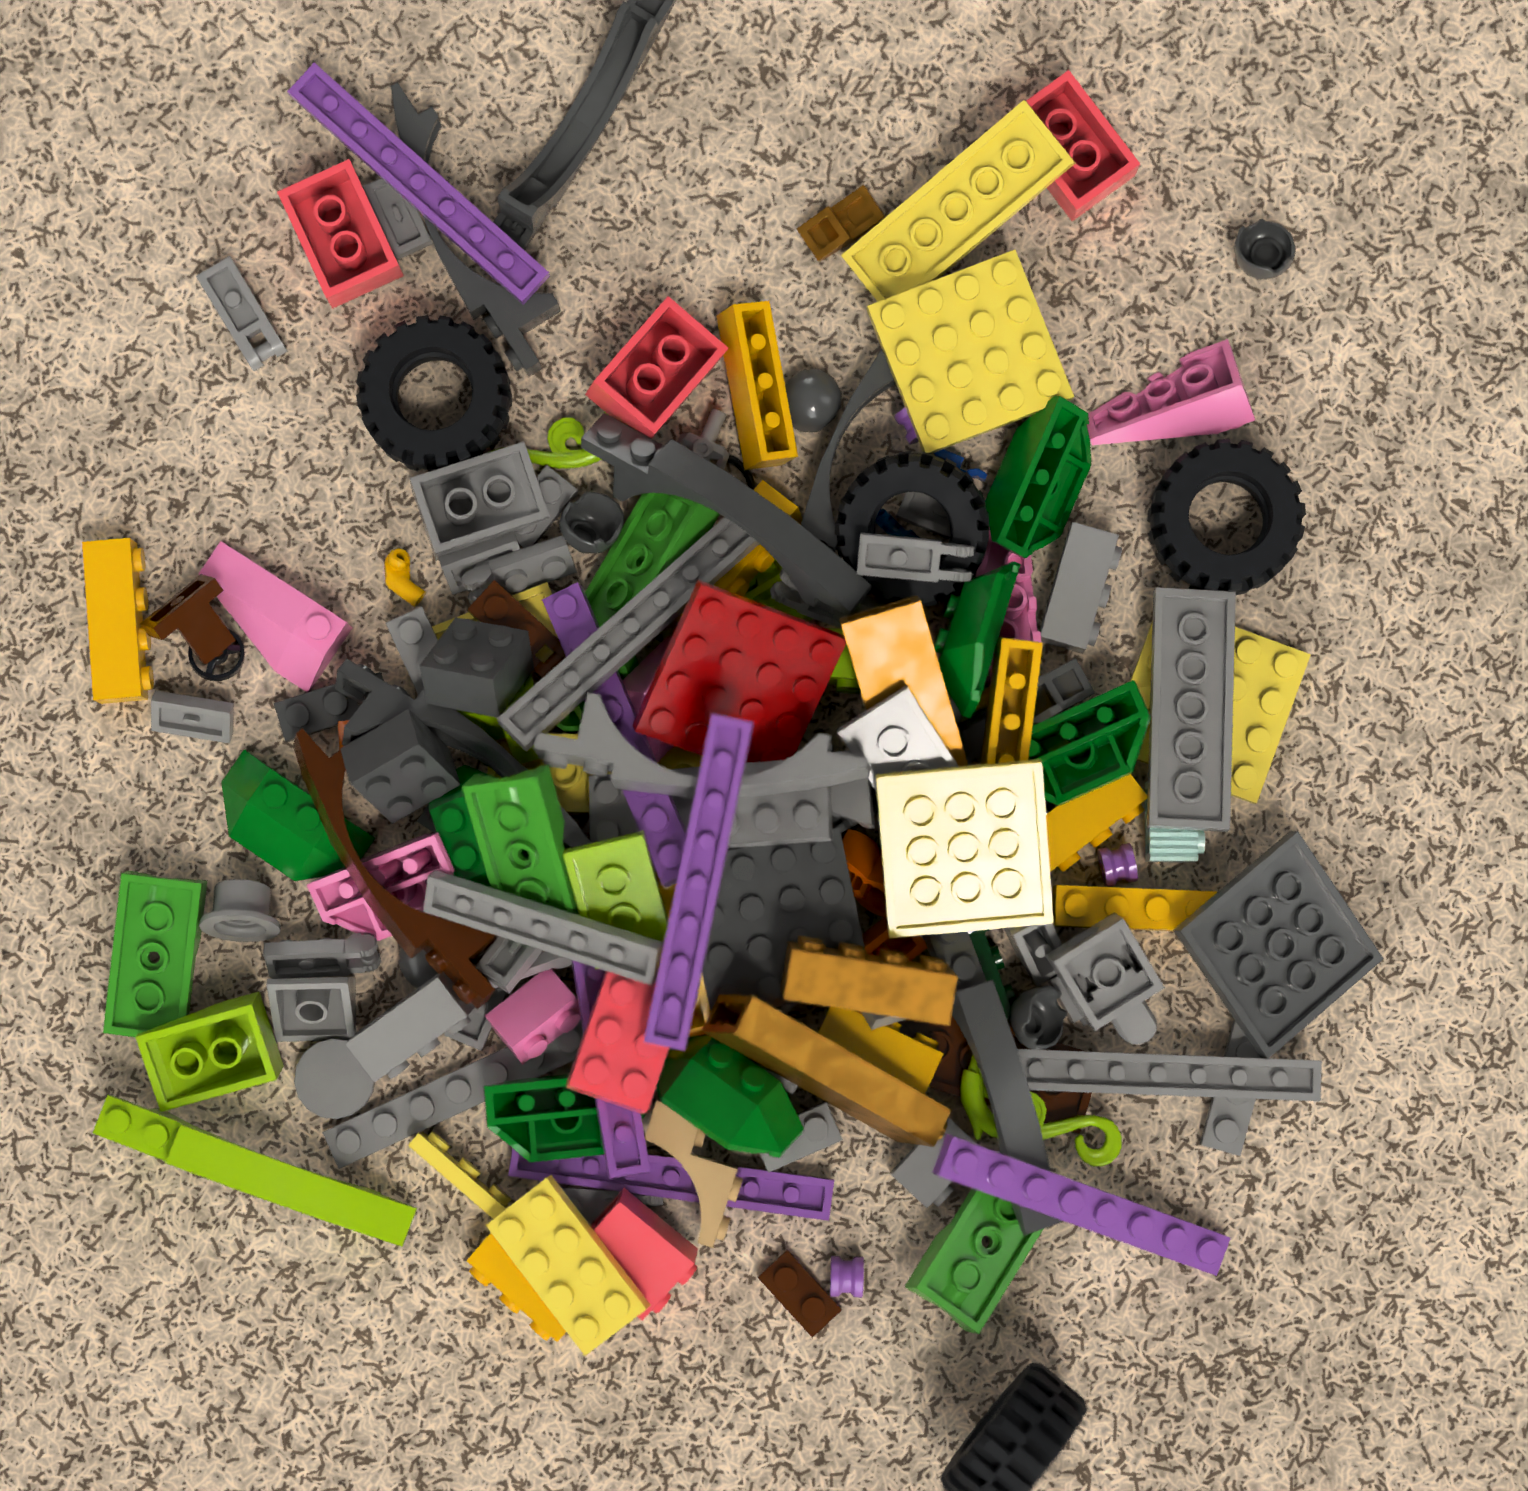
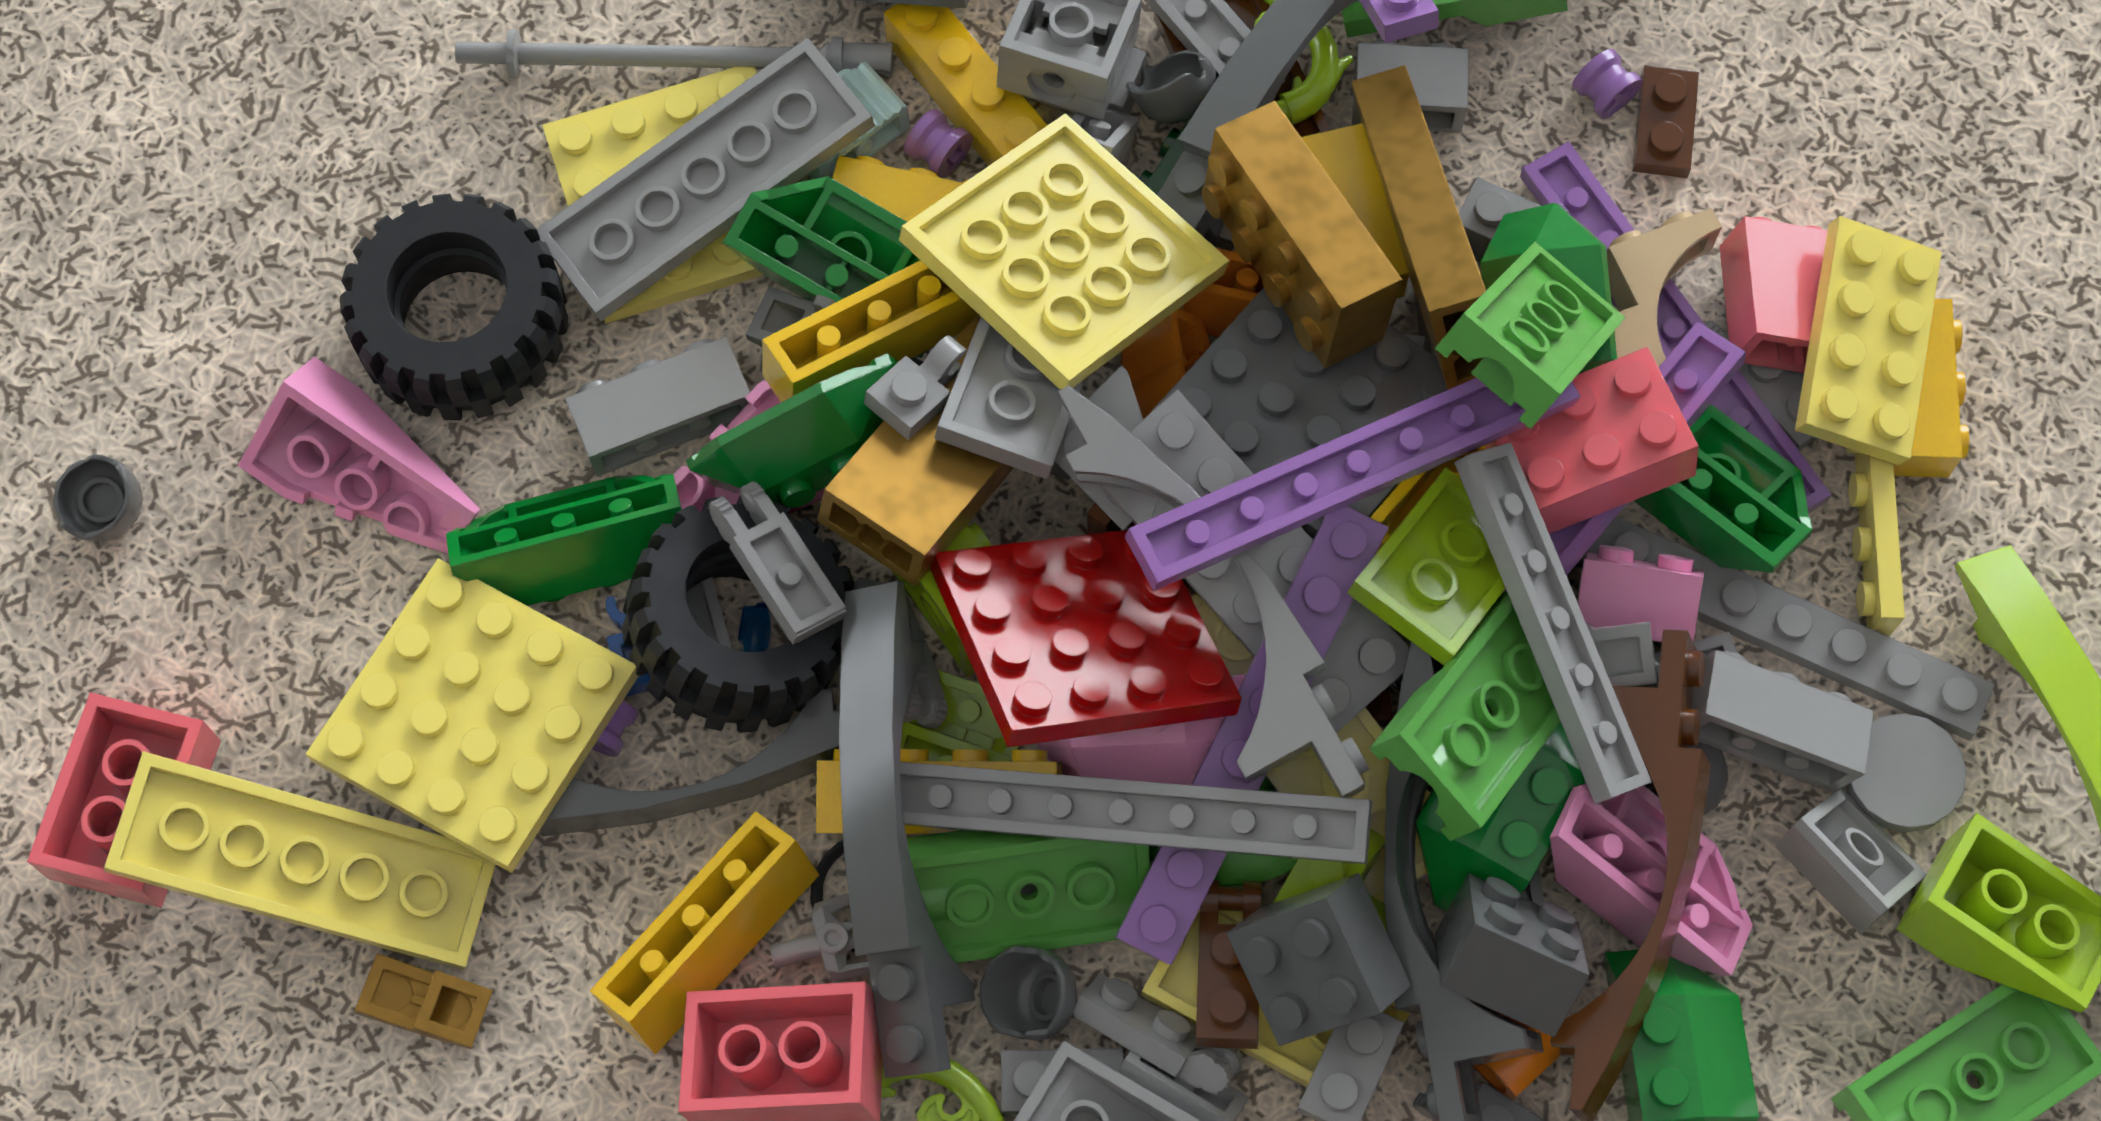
camera: 130 degrees left, 15 degrees down
light grey piece [199,879,281,942] -> none
light grey hinge [263,933,381,979] -> none
dark grey hair [785,368,842,432] -> none
none -> light grey bar [455,29,893,78]
none -> light grey plate [864,335,966,440]
none -> bright green piece [1435,242,1626,429]

